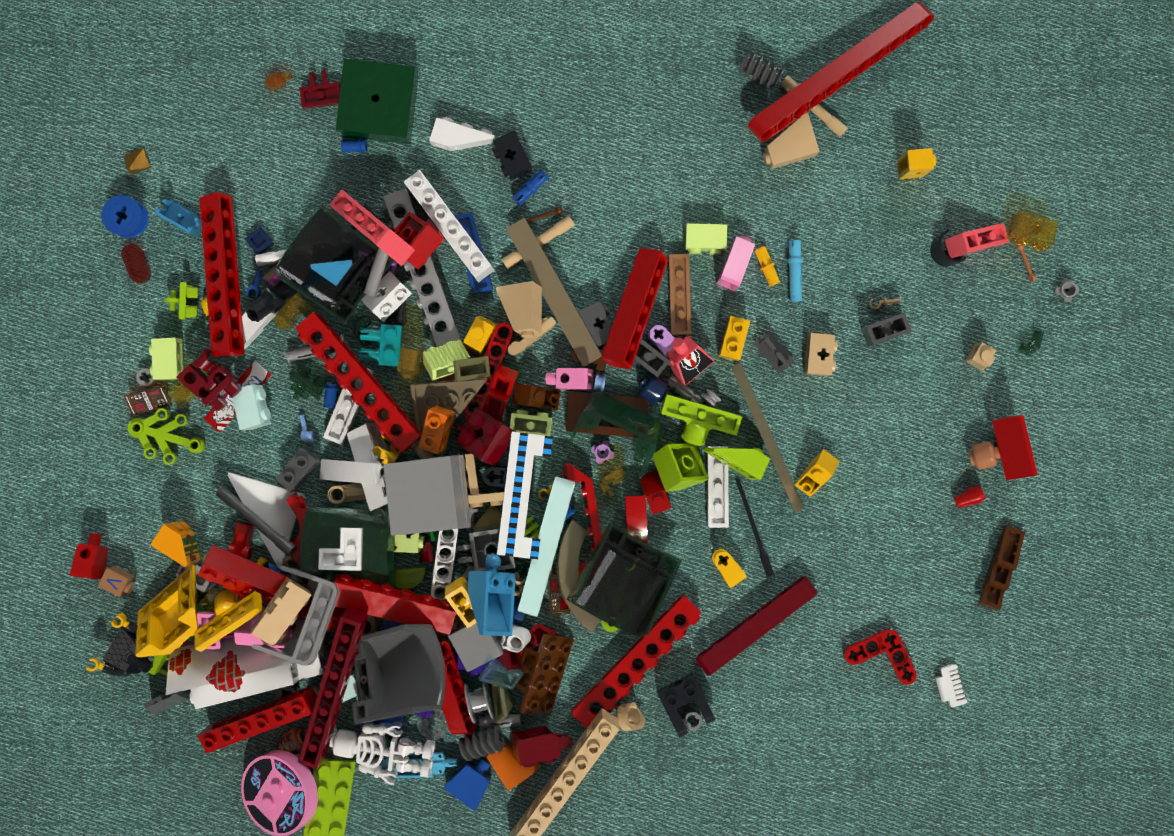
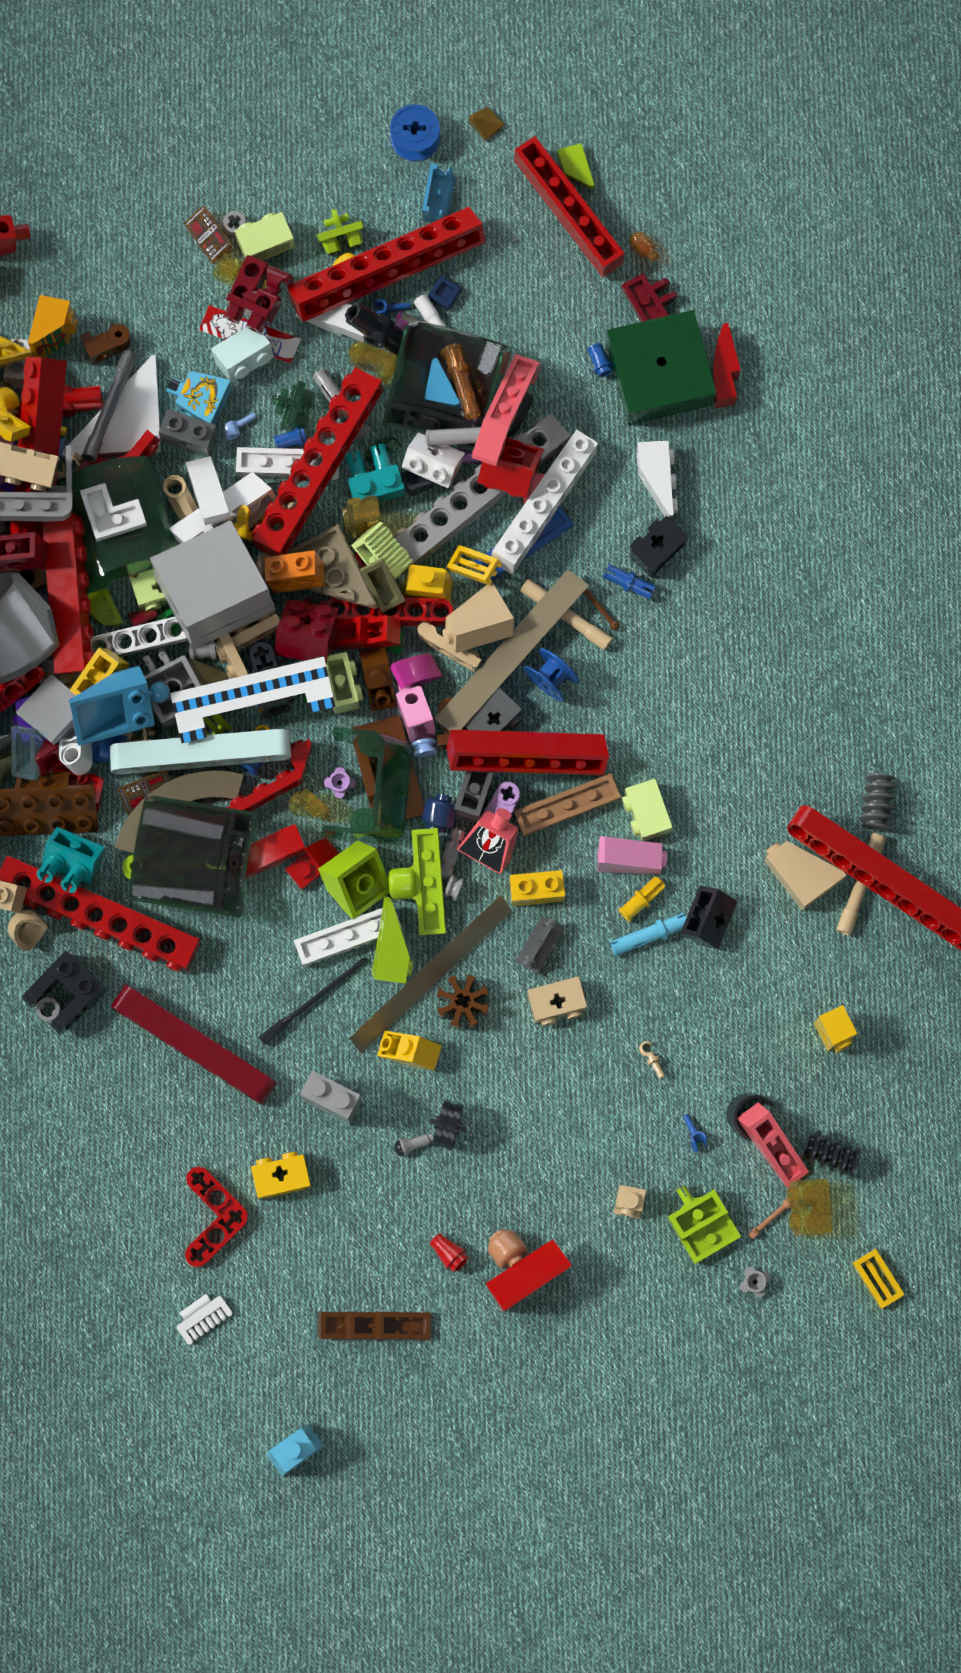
camera: 75 degrees right, 10 degrees down
clear red tile [121,244,151,284] -> none
lime plant [128,408,206,465] -> none
yellow piece [712,549,747,589] -> none
dark grey brick [861,312,912,347] -> none
clear green arm [1019,330,1044,355] -> none
none -> teal brick [37,827,105,893]
none -> reddish brown leg [80,324,131,365]
none -> medium azure torso [167,371,232,425]
none -> yellow brick [251,1151,311,1200]
none -> medium azure torso [266,1424,324,1477]
none -> light grey brick [300,1071,362,1125]
none -> dark pink slope [390,654,442,689]
none -> light grey piece [394,1134,434,1157]
none -> black wheel [429,1100,467,1151]
none -> reddish brown gear [437,975,489,1030]
none -> clear orange pin [441,344,481,420]
none -> yellow tile [446,545,502,585]
none -> red brick [514,136,624,278]
none -> blue piece [524,648,580,702]
none -> lime tile [557,143,594,190]
none -> lime plate [667,1185,741,1264]
none -> black brick [680,885,738,949]
none -> blue hand [683,1114,707,1152]
none -> red slope [712,323,741,409]
none -> black piece [800,1129,861,1180]
none -> yellow tile [852,1249,905,1309]

